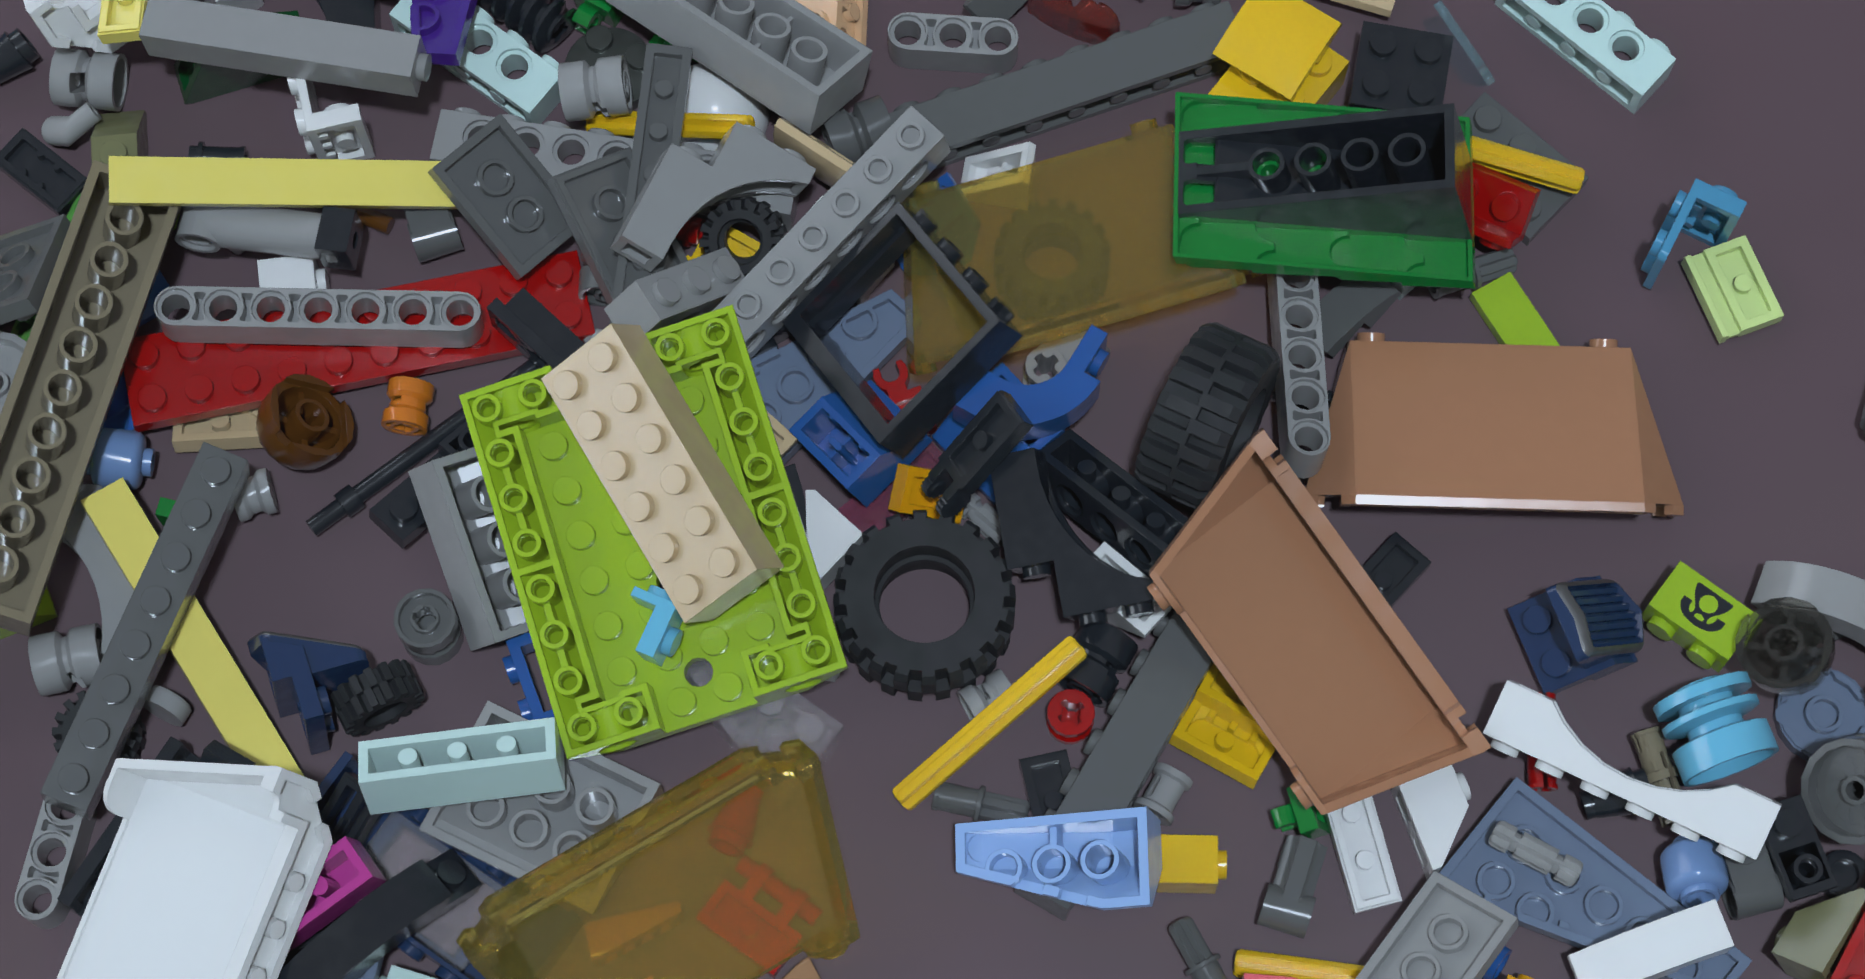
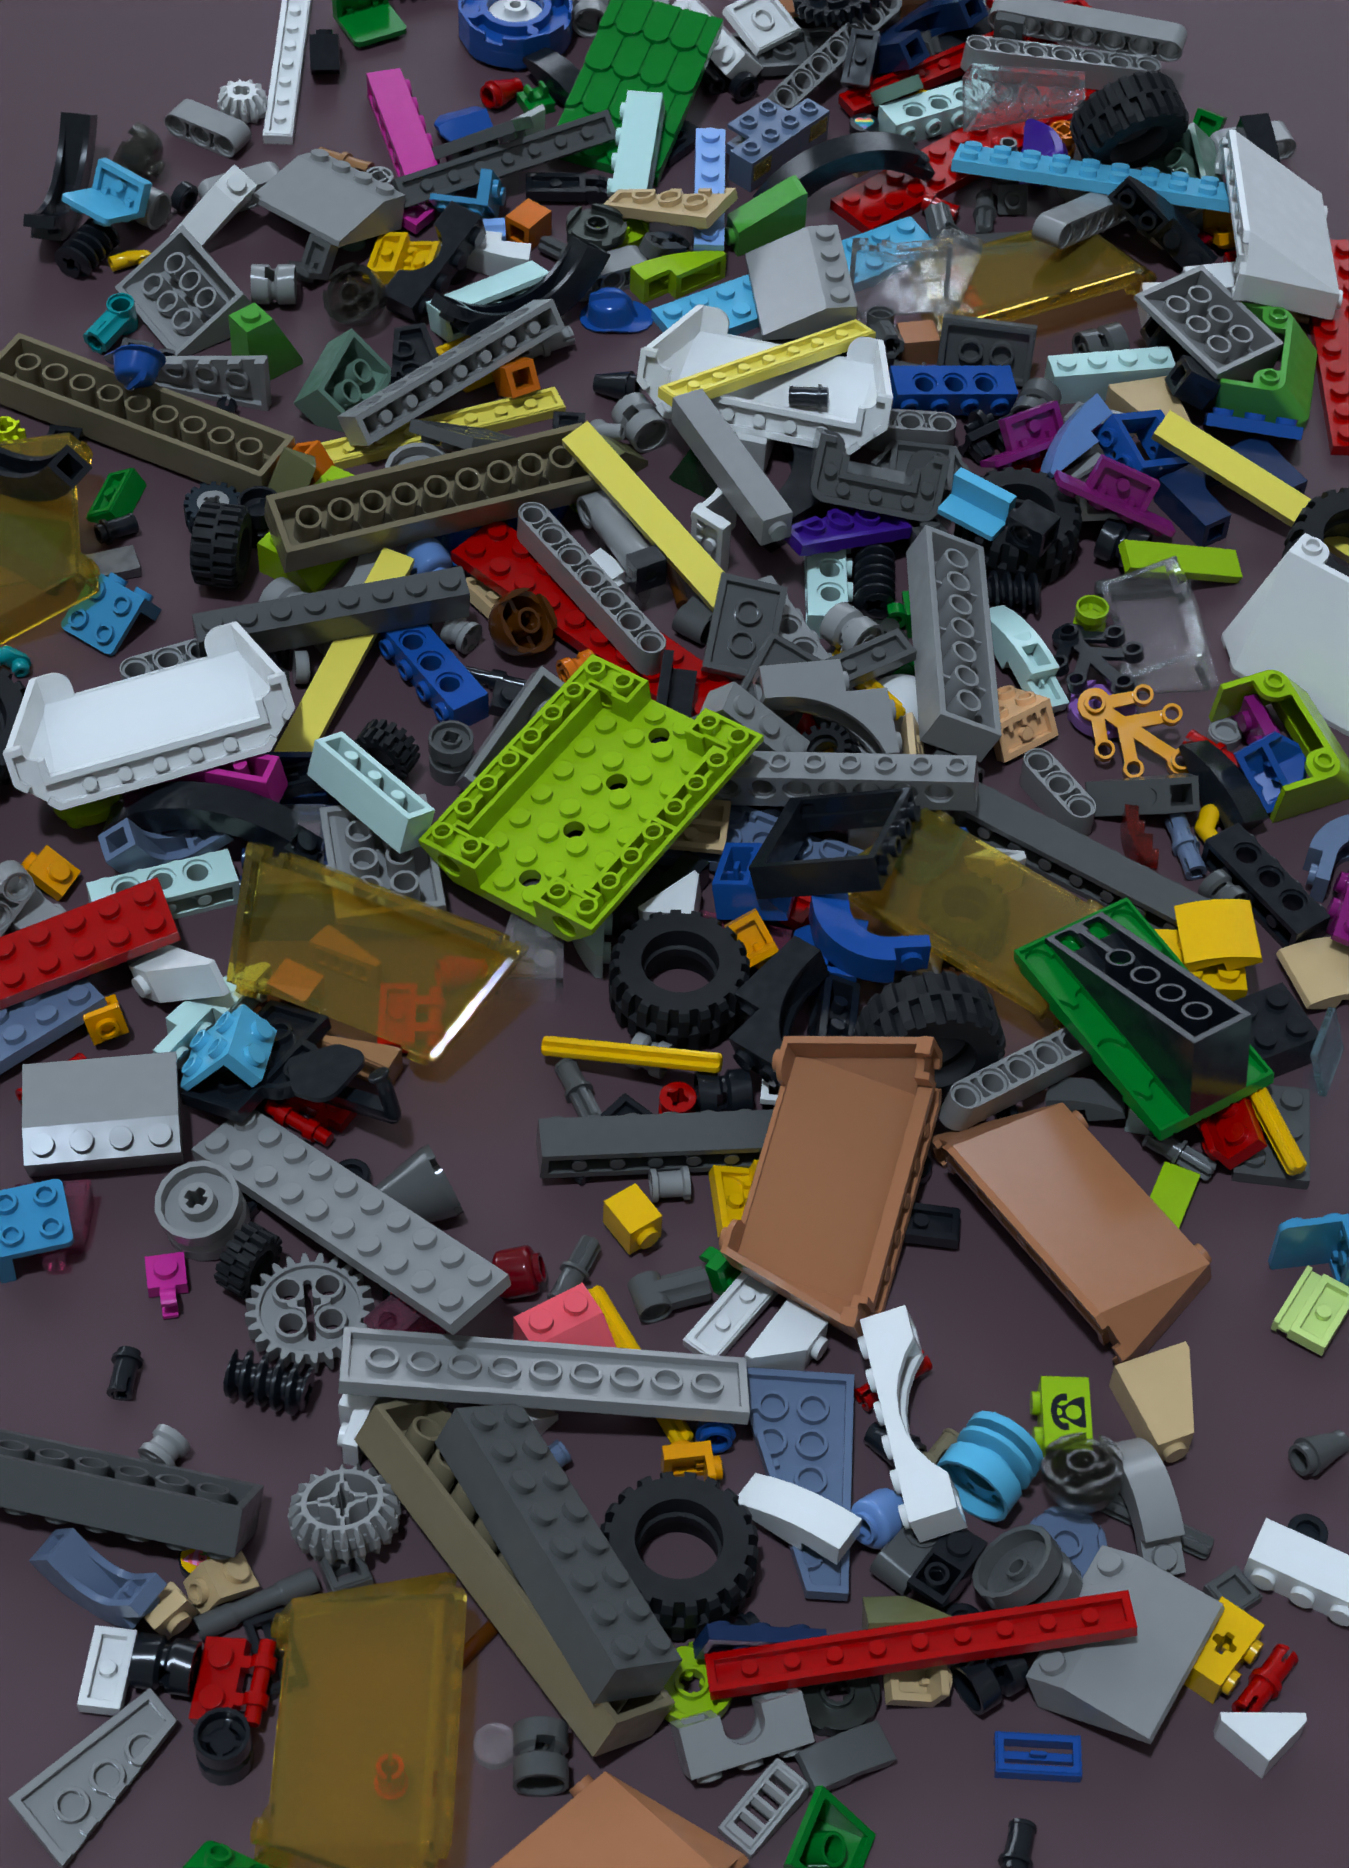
camera: 50 degrees right, 20 degrees down
dark blue piece [247,631,369,755] -> none
tan brick [541,323,784,623] -> none
medium azure bracket [630,585,683,667] -> none
black hinge [921,390,1034,518] -> none
light blue wedge [955,806,1162,911] -> none
light grey axle [1488,821,1583,886] -> none
dark blue piece [1508,575,1644,695] -> none
none -> blue brick [378,624,489,726]
none -> tan slope [1109,1341,1194,1463]

